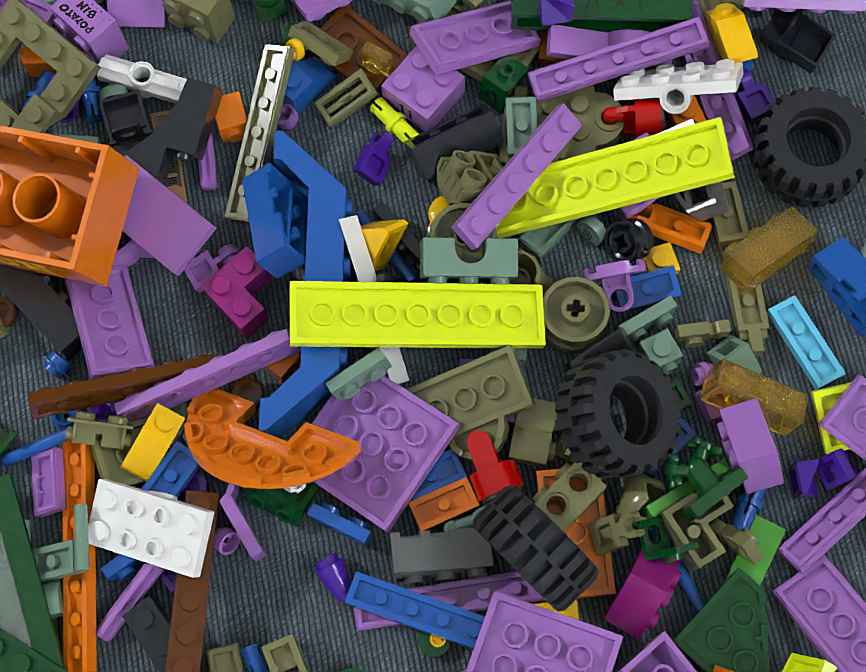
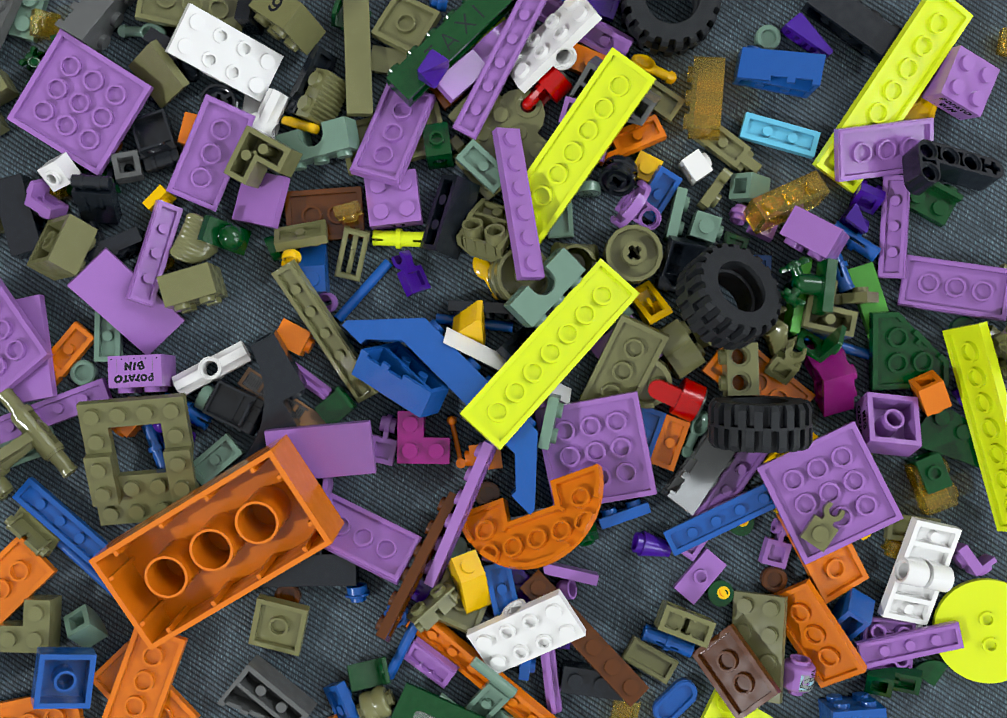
camera: 55 degrees left, 15 degrees up
none -> dark green bracket [314,386,358,424]
none -> blue bar [334,259,393,323]
none -> orange hinge [447,415,466,468]
none -> yellow piece [630,54,677,84]
none -> yellow slope [632,280,673,326]
none -> medium lavender plate [673,547,727,605]
none -> white plate [678,149,713,186]
none -> blue pin [835,221,882,262]

